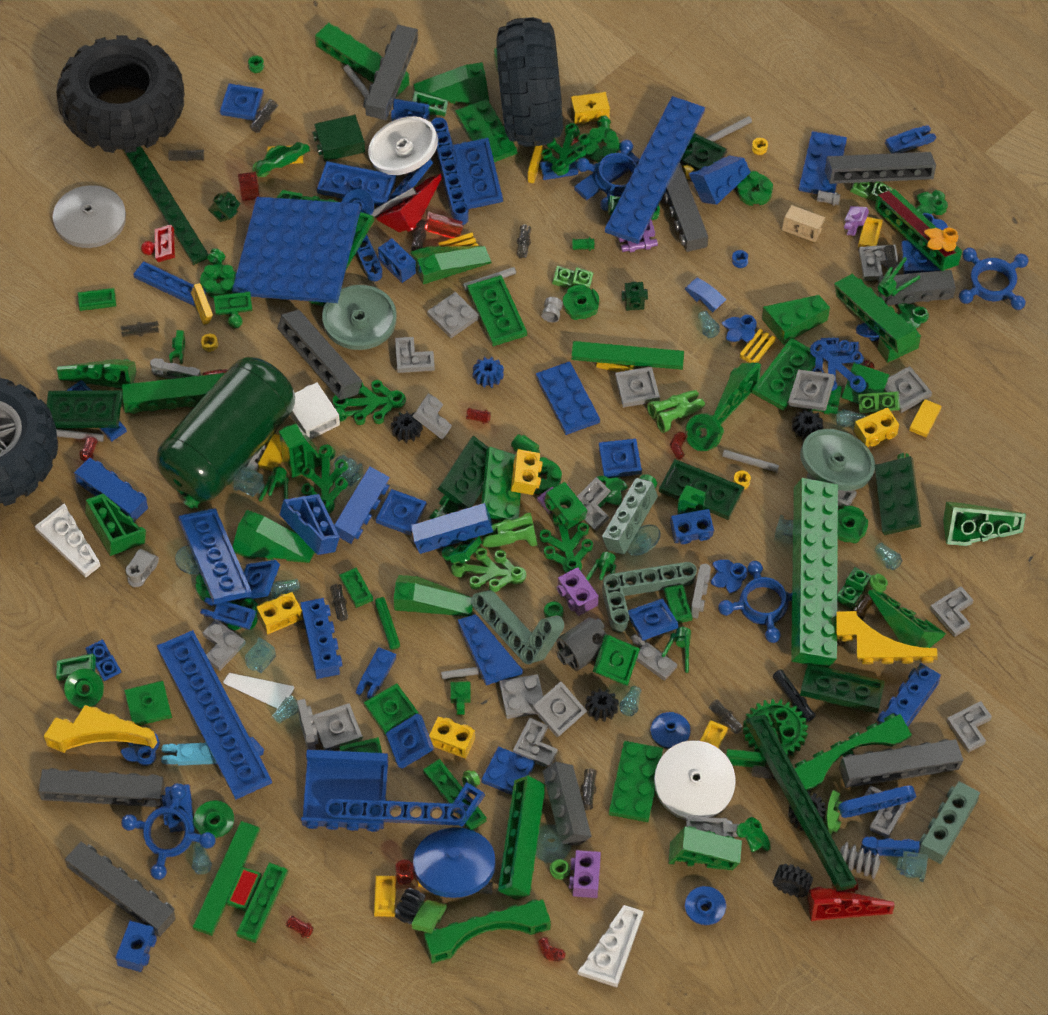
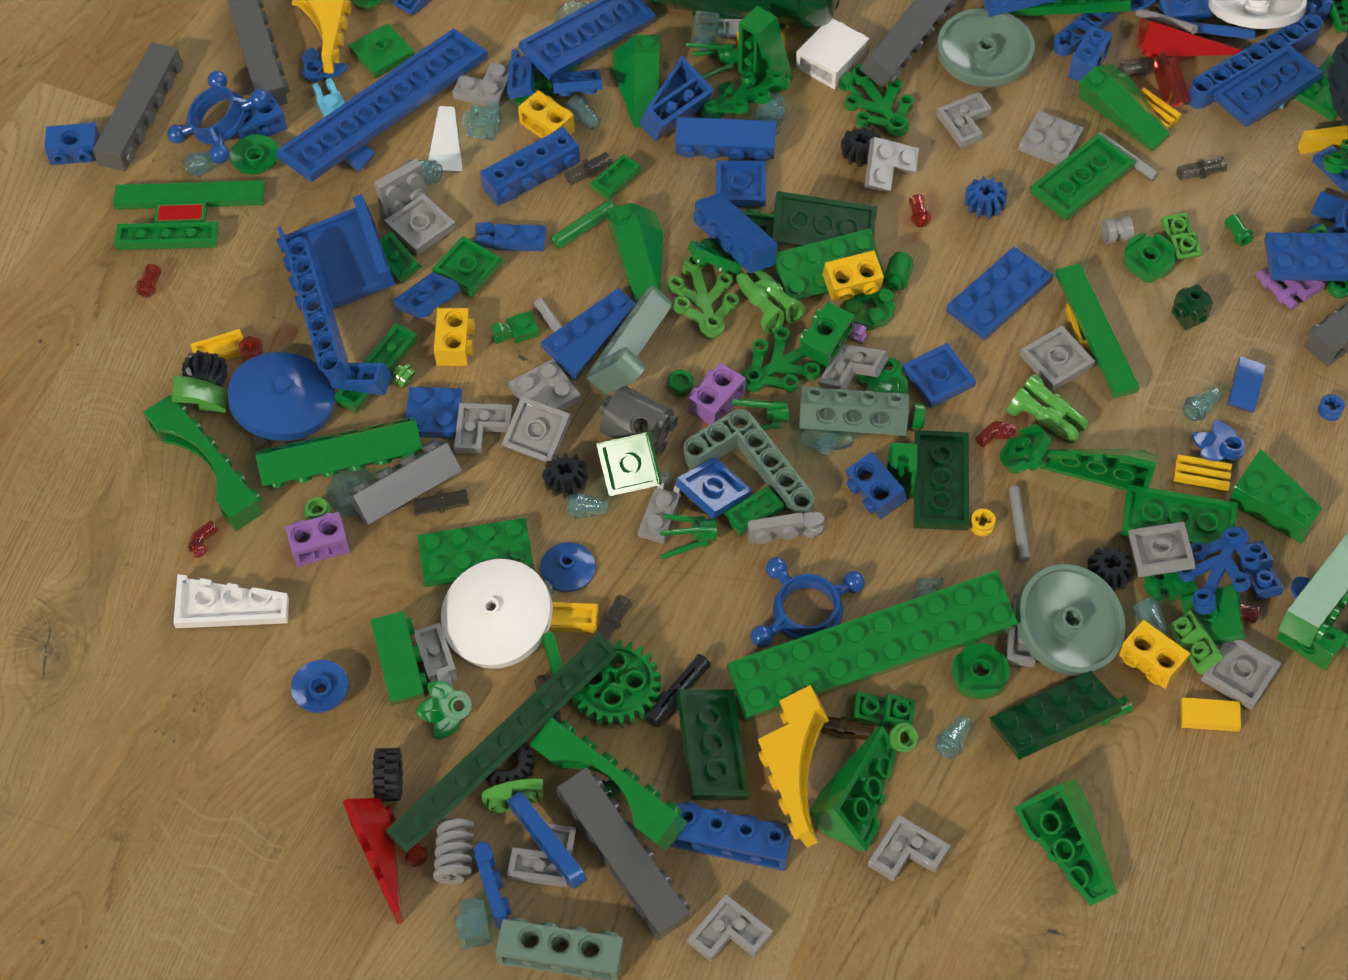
camera: 70 degrees right, 0 degrees up
blue plate [711,559,748,593] -> none

